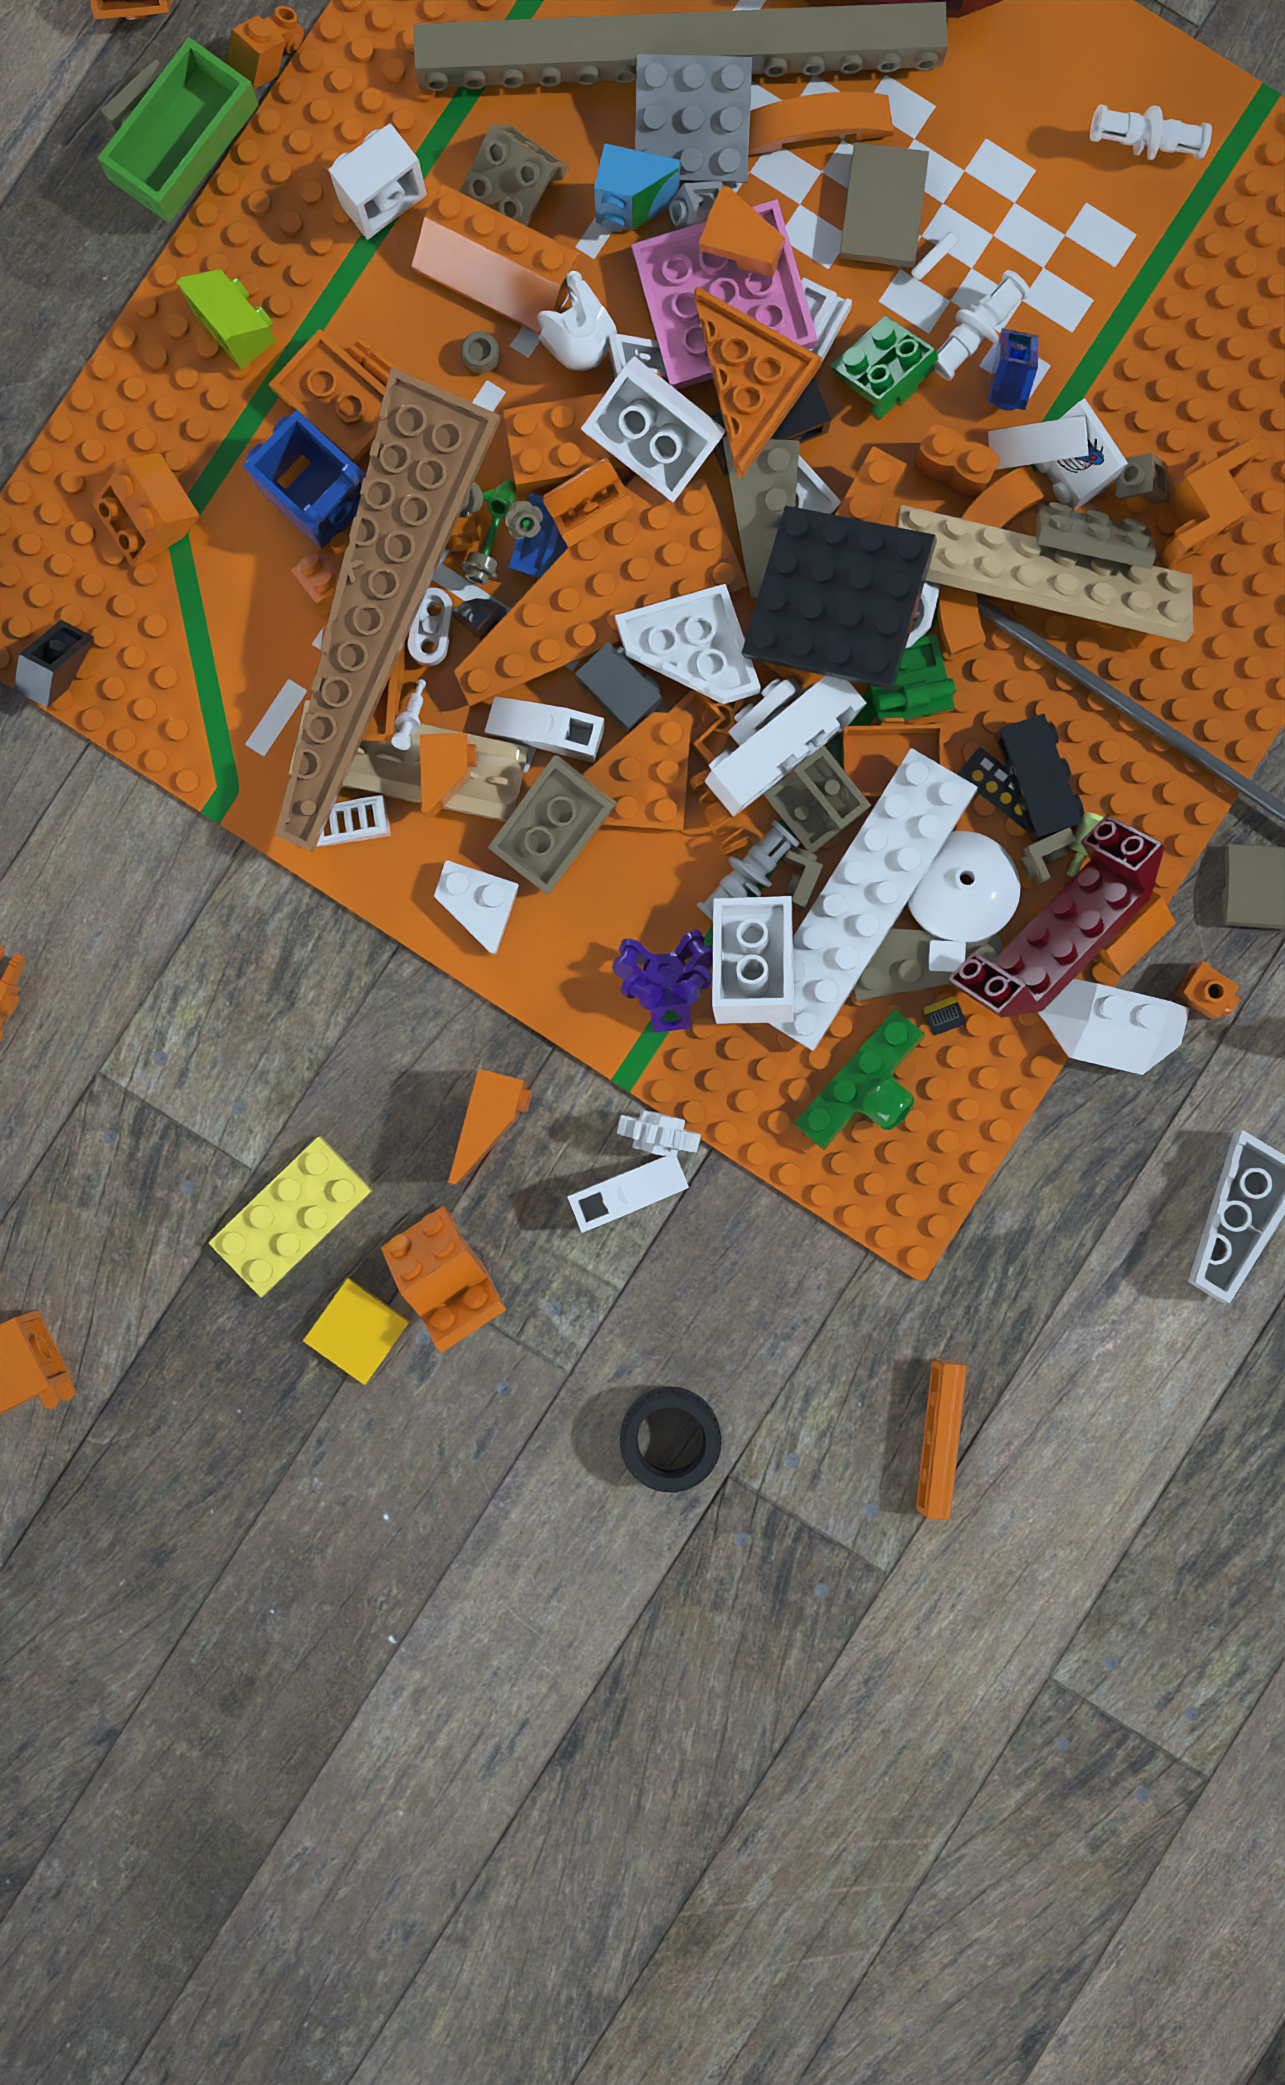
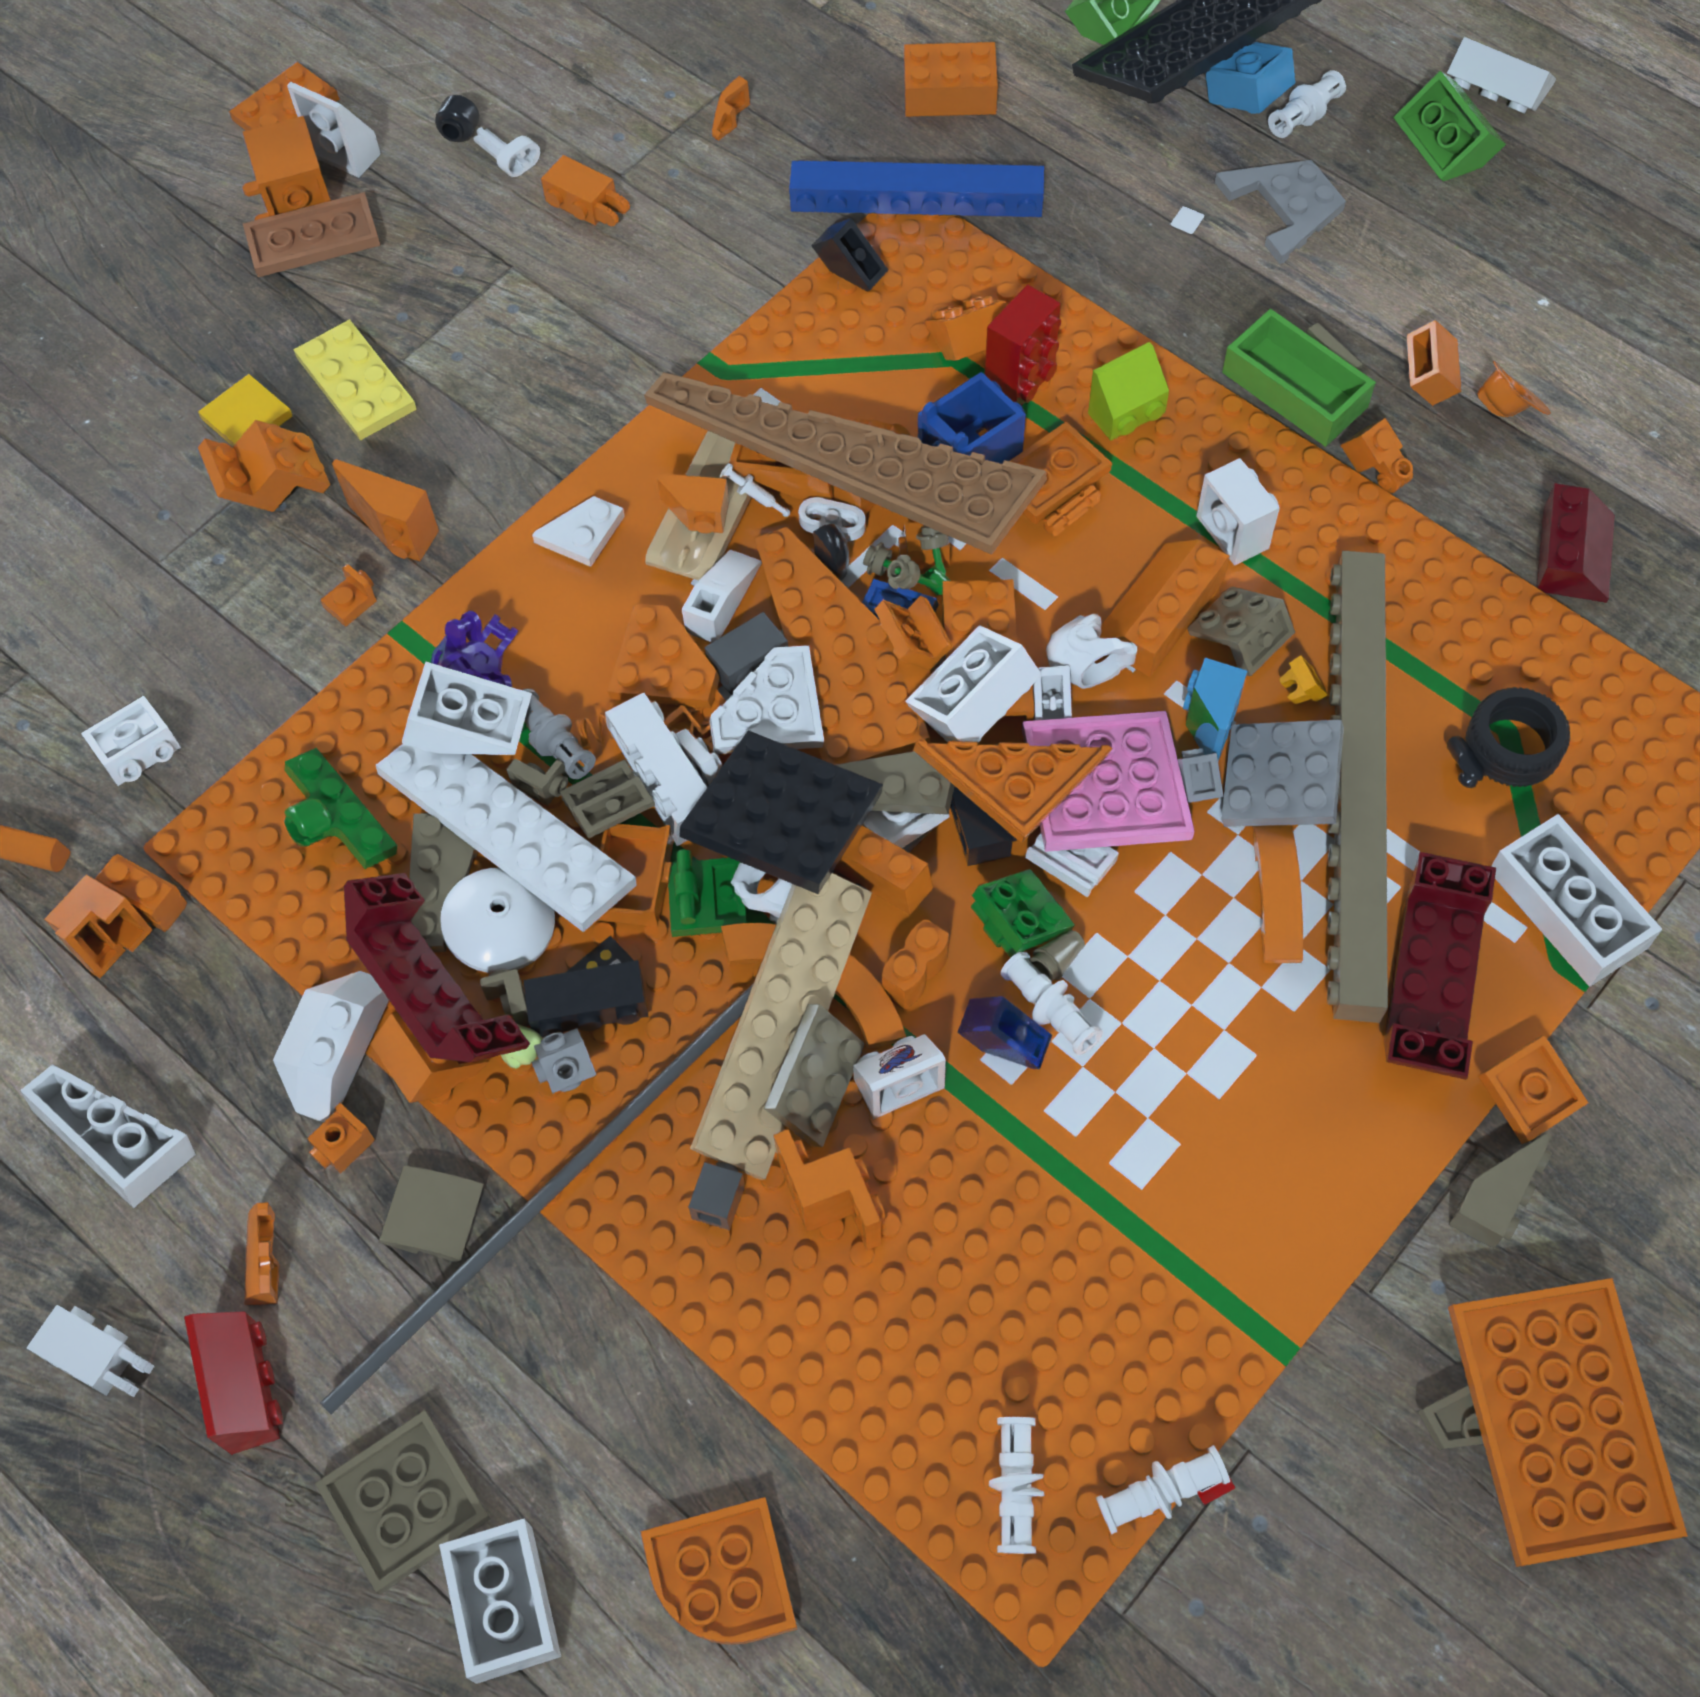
camera: 100 degrees right, 25 degrees down
white slope [316,795,391,847] -> none
dark tan tile [461,331,500,373] -> none
dark tan plate [488,755,617,895] -> none
white slope [567,1156,689,1233] -> none
white gear [617,1109,701,1158] -> none
black tyre [620,1386,722,1493] -> none
orange slope [698,185,785,277] -> none
dark tan tile [839,142,929,268] -> none
white piece [911,232,958,280] -> none
white sticker [929,940,966,972] -> none
white sticker [988,415,1089,470] -> none
white piece [1090,104,1212,160] -> none
dark tan bracket [1115,453,1169,504] -> none
none -> orange plate [44,874,152,978]
none -> white plate [81,696,181,786]
none -> orange brick [95,854,187,932]
none -> nougat plate [243,192,381,277]
none -> orange bracket [320,564,377,627]
none -> light grey brick [531,1028,597,1093]
none -> dark grey brick [688,1162,745,1230]
none -> red brick [985,284,1061,406]
none -> dark tan cone [1030,930,1085,982]
none -> light orange tile [1279,656,1328,704]

